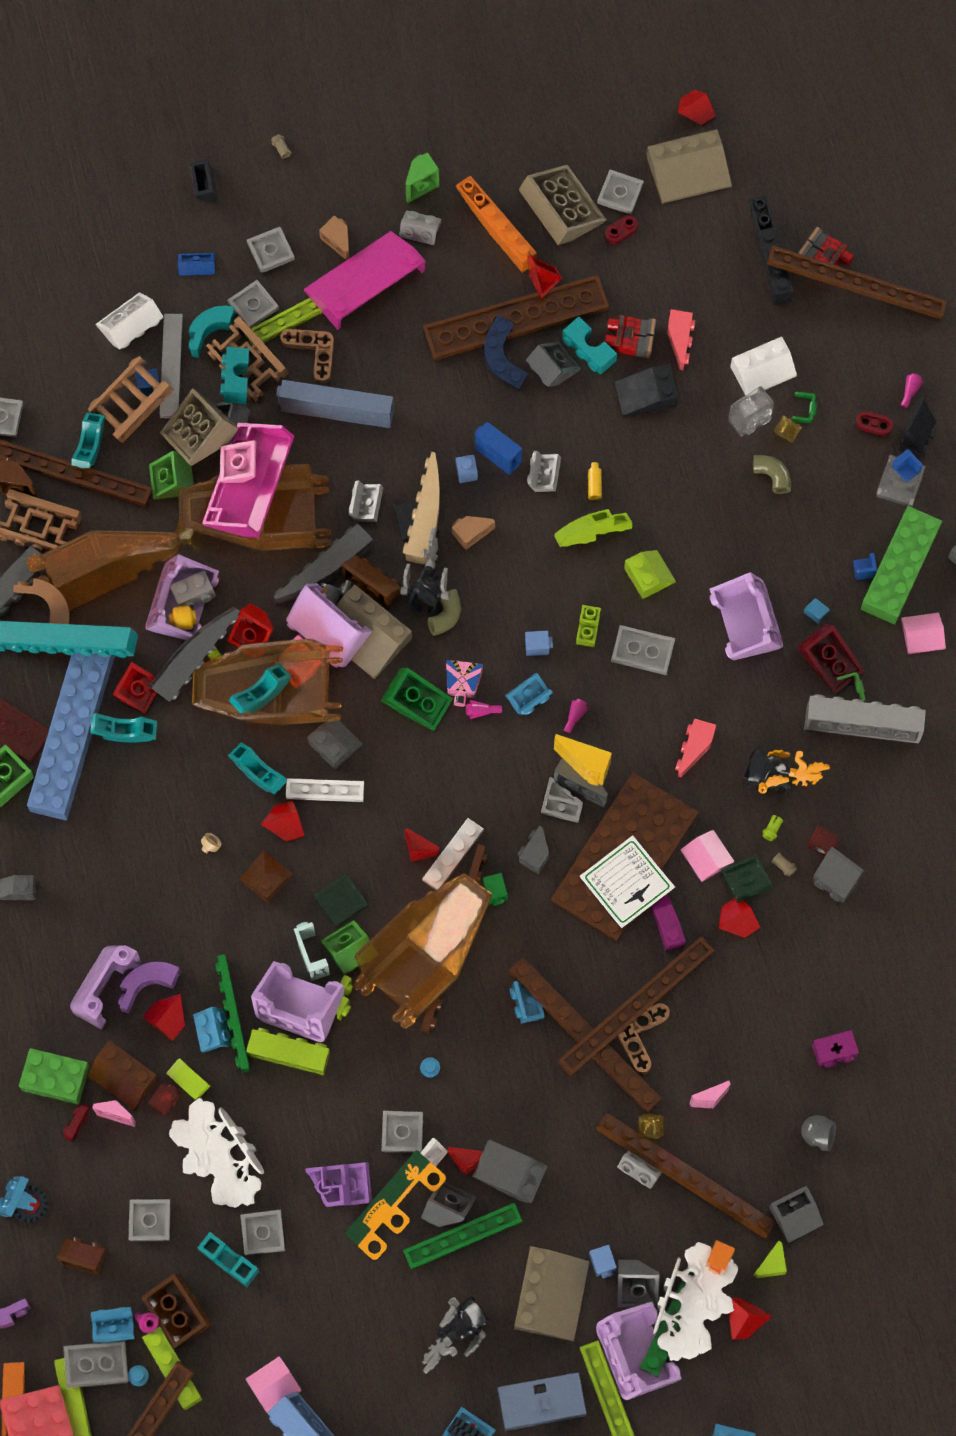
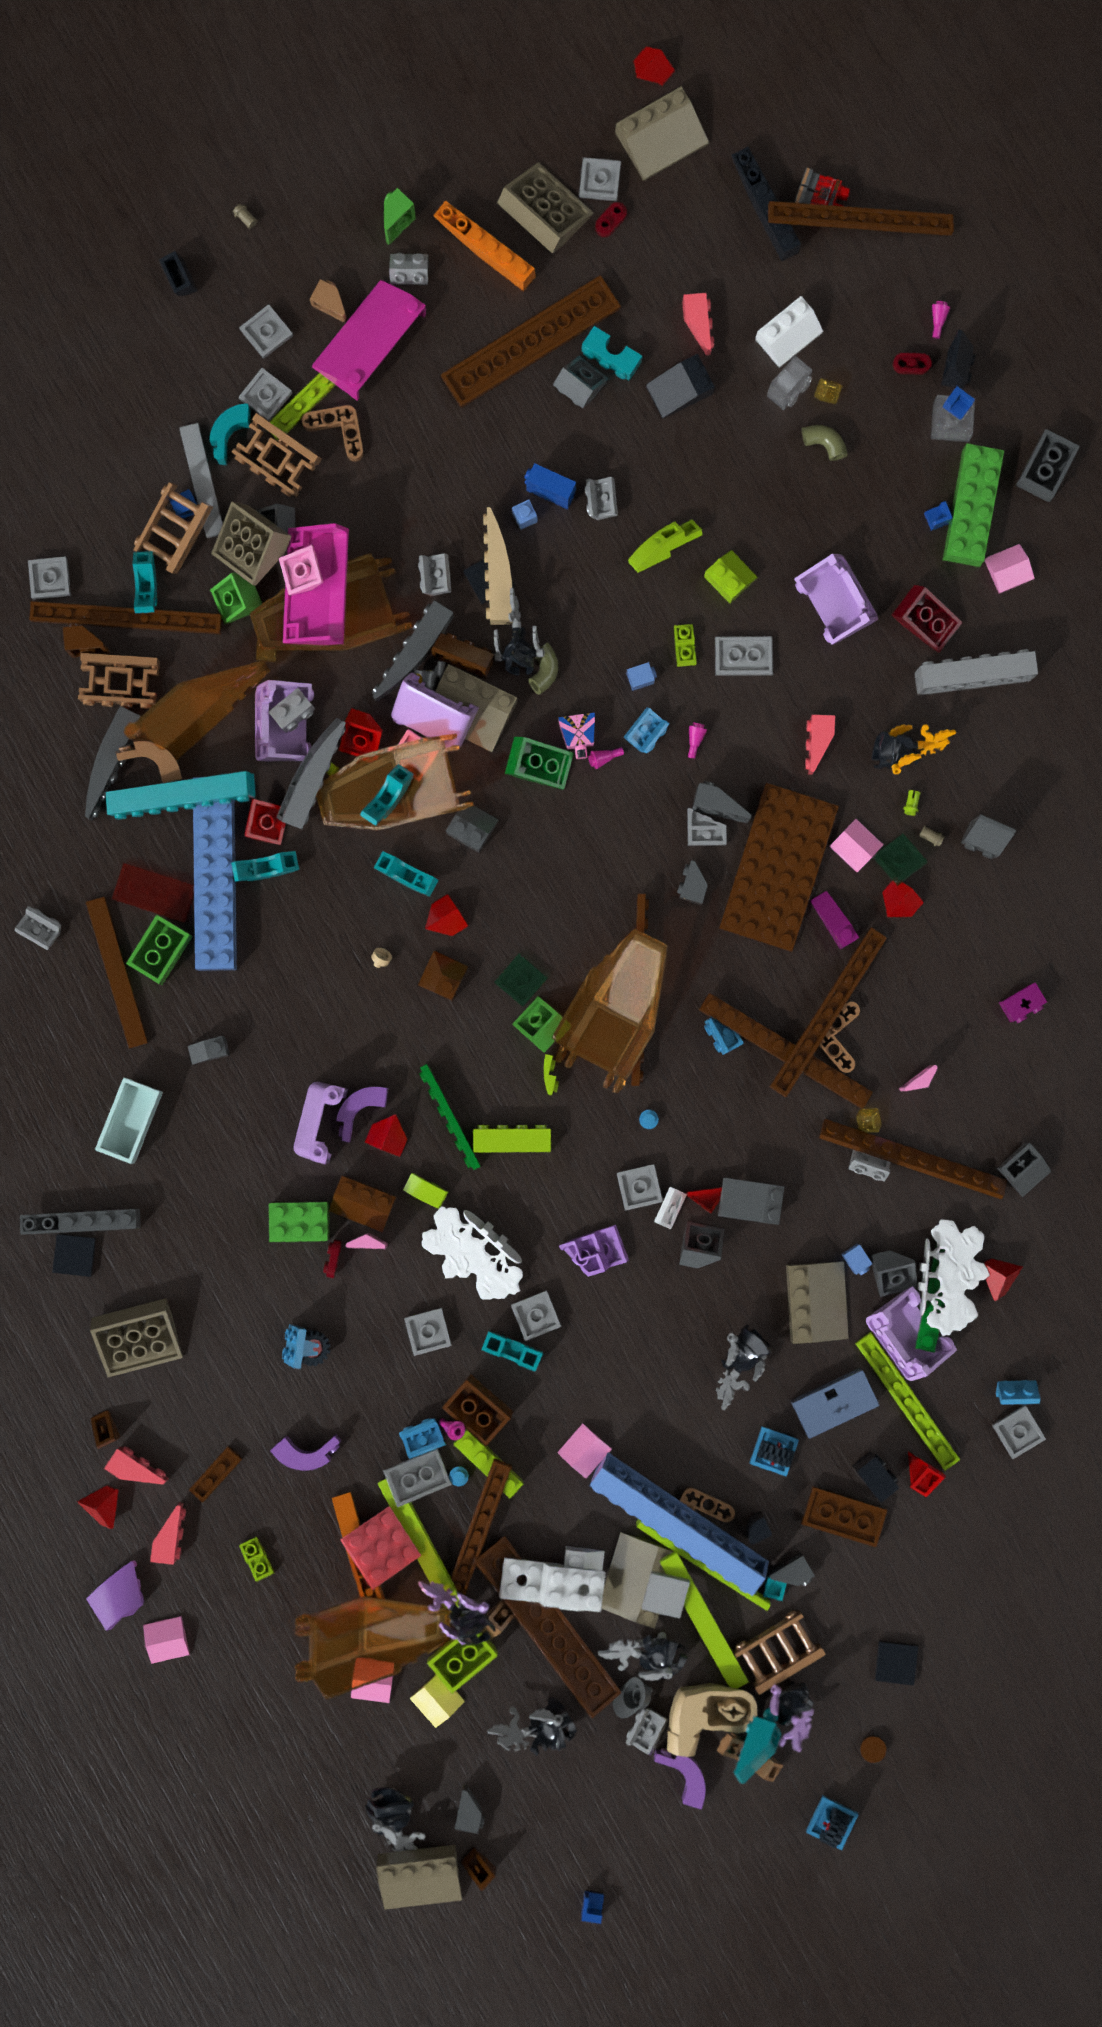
camera: 20 degrees left, 15 degrees up
reddish brown slope [57,1237,107,1276] -> none
white slope [96,292,163,349] -> none
clear red brick [148,1083,180,1117] -> none
yellow head [168,606,196,631] -> none
blue slope [178,253,215,275] -> none
dark azure bracket [193,1007,231,1053] -> none
teal arch [220,347,249,404] -> none
lavender windscreen [251,961,344,1042] -> none
sand blue brick [277,380,394,428] -> none
white plate [286,779,364,802] -> none
light aqua panel [294,922,330,981] -> none
piece [344,1150,446,1260] -> none
green plate [403,1203,522,1270] -> none
red slope [405,828,440,862] -> none
white plate [422,818,484,891] -> none
medium nougat slope [452,516,495,550] -> none
green brick [483,873,508,905] -> none
dark blue plate [484,315,528,391] -> none
red slope [527,254,562,299] -> none
yellow slope [554,734,612,786] -> none
white sticker [580,836,675,928] -> none
yellow cylinder [588,462,602,500] -> none
hips [605,315,656,359] -> none
orange brick [706,1240,735,1275] -> none
lime slope [753,1241,787,1278] -> none
green piece [791,392,817,423] -> none
dark grey helmet [801,1115,836,1151] -> none
dark azure slope [803,598,830,624] -> none
clear red brick [807,825,839,856] -> none
bright green piece [837,673,865,702] -> none

